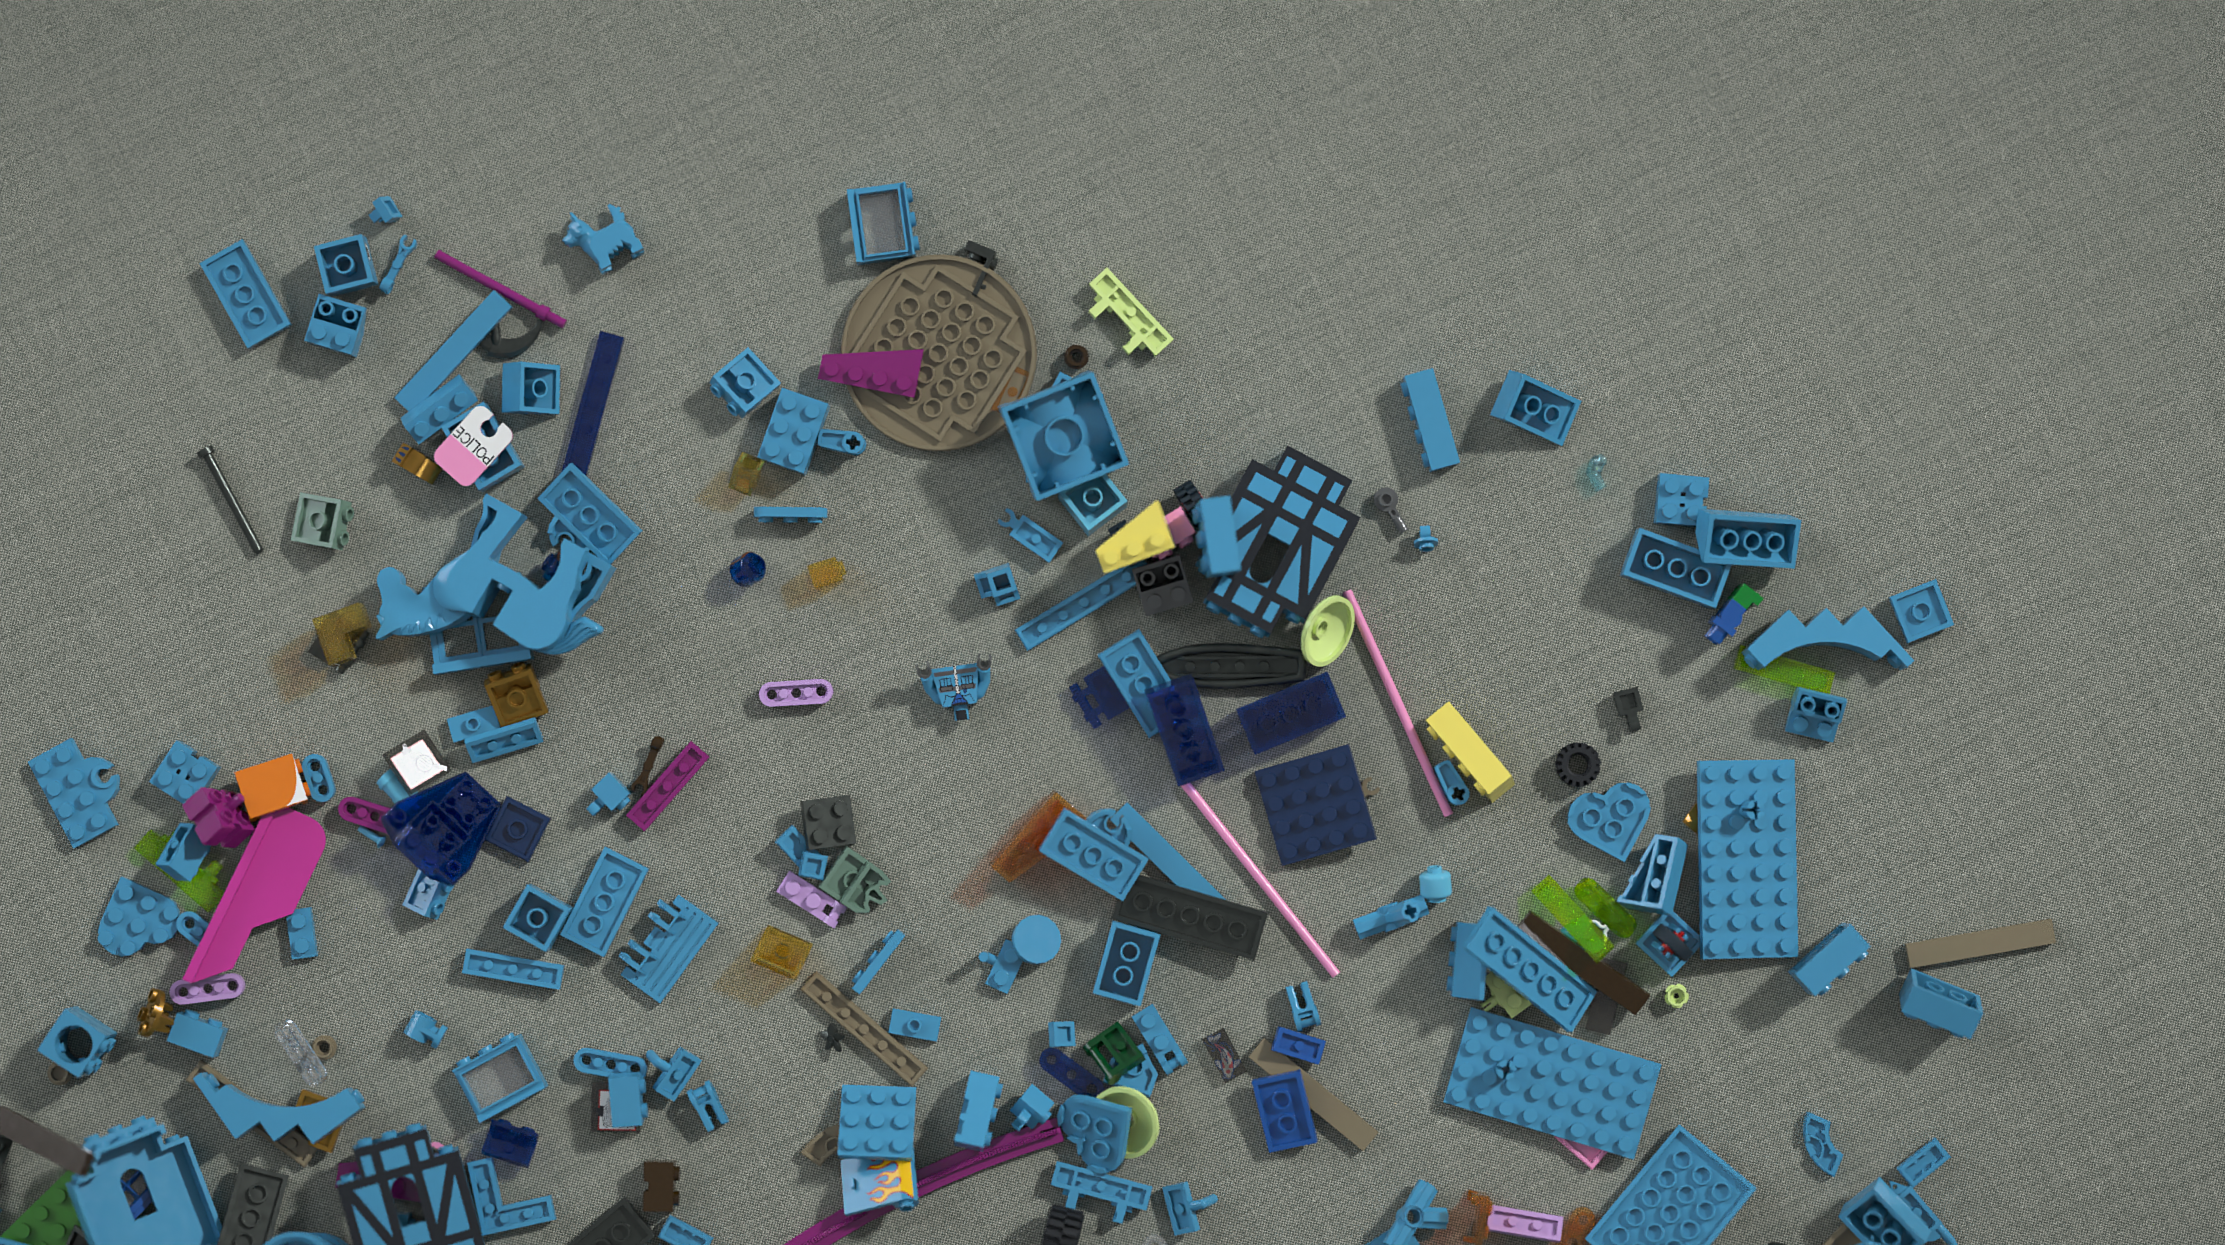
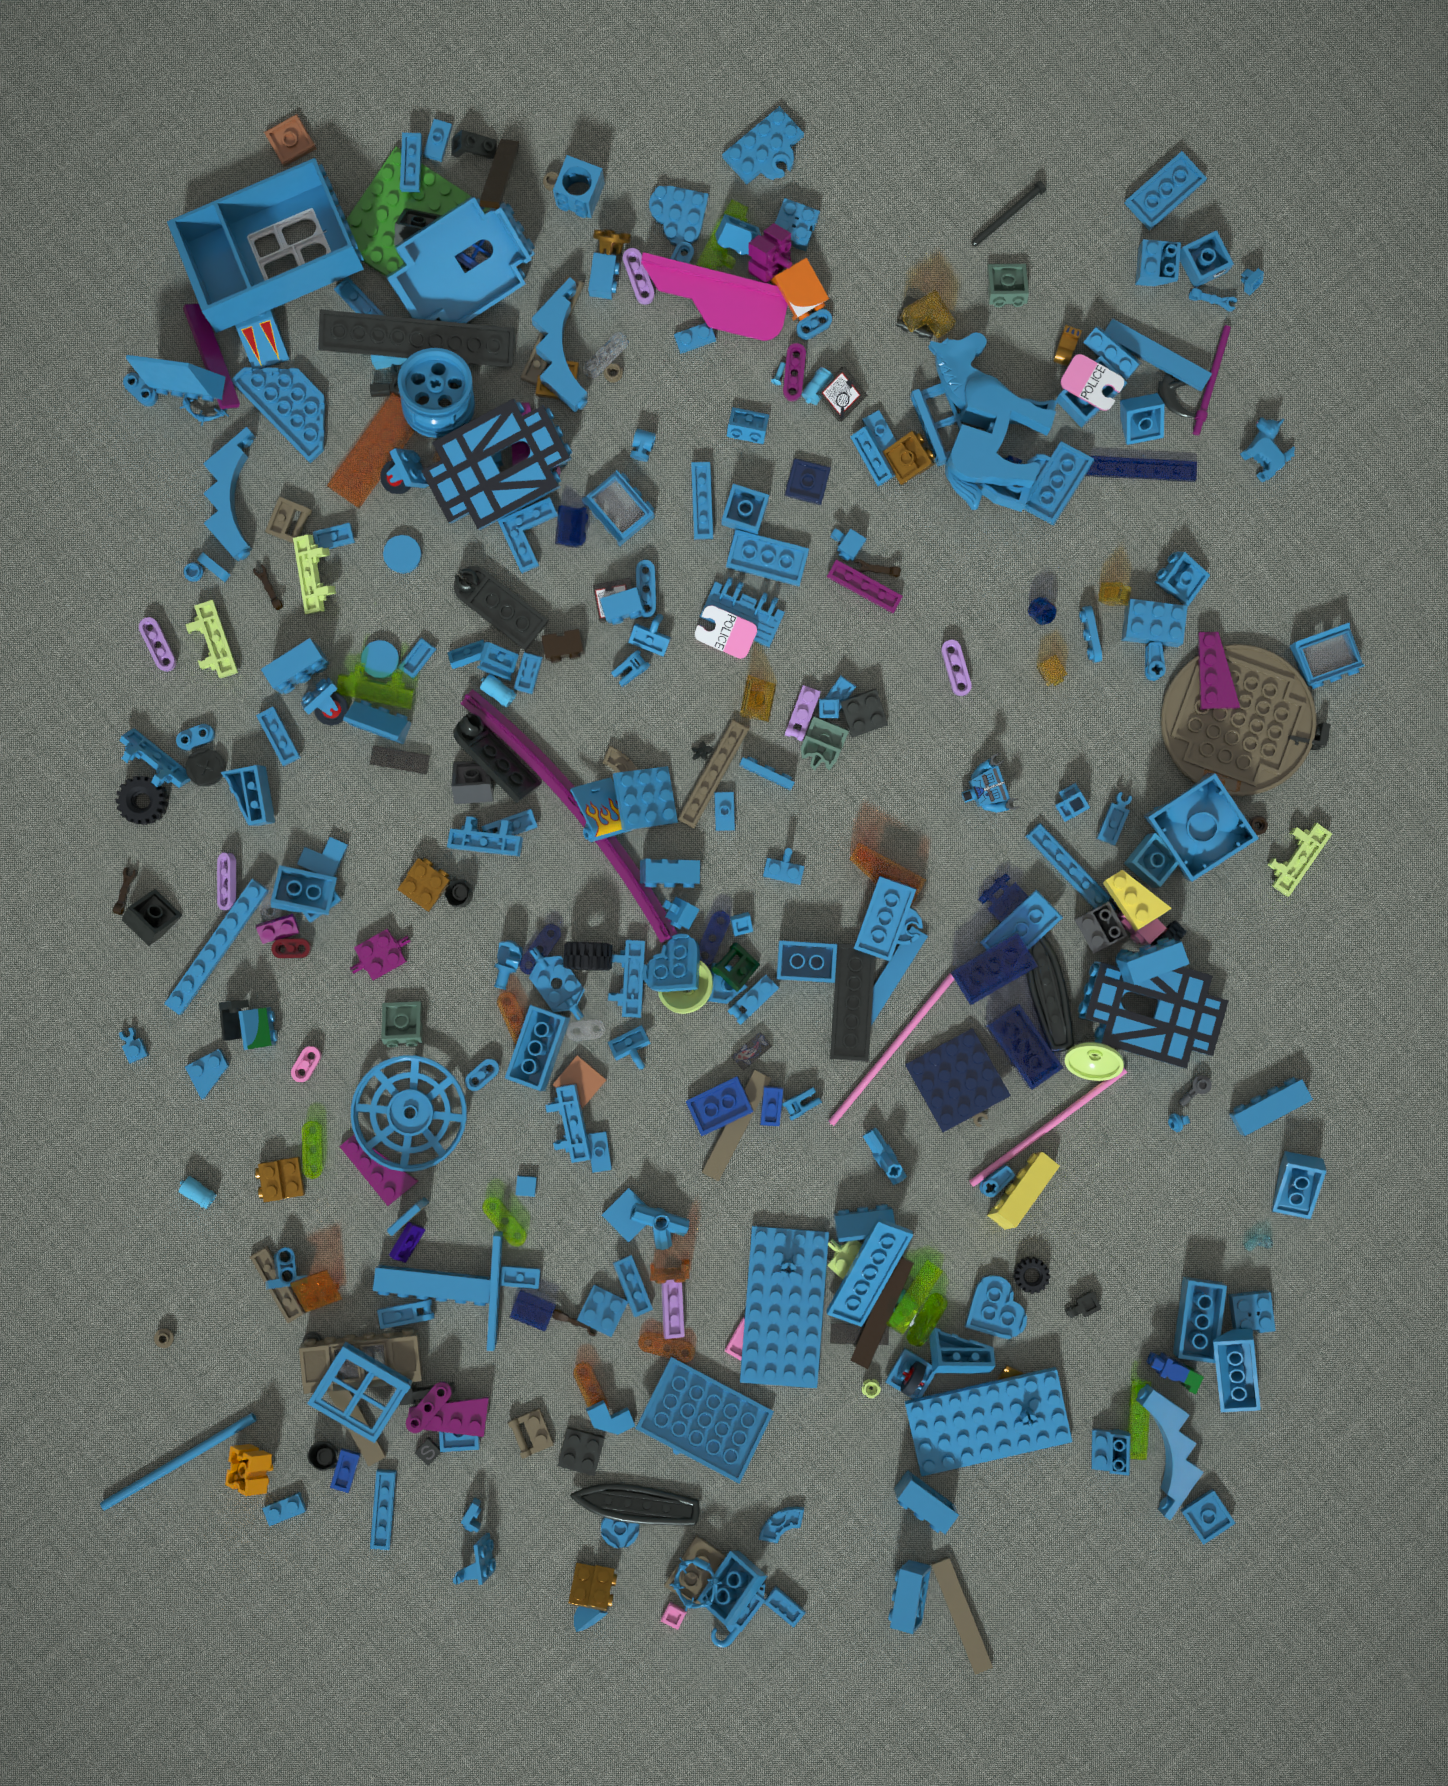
camera: 75 degrees right, 0 degrees up
clear blue wedge [380,772,502,887] -> none
dark azure tile [1011,915,1061,965] -> none
medium azure head [1419,865,1452,903] -> none
none -> piece [695,605,757,659]

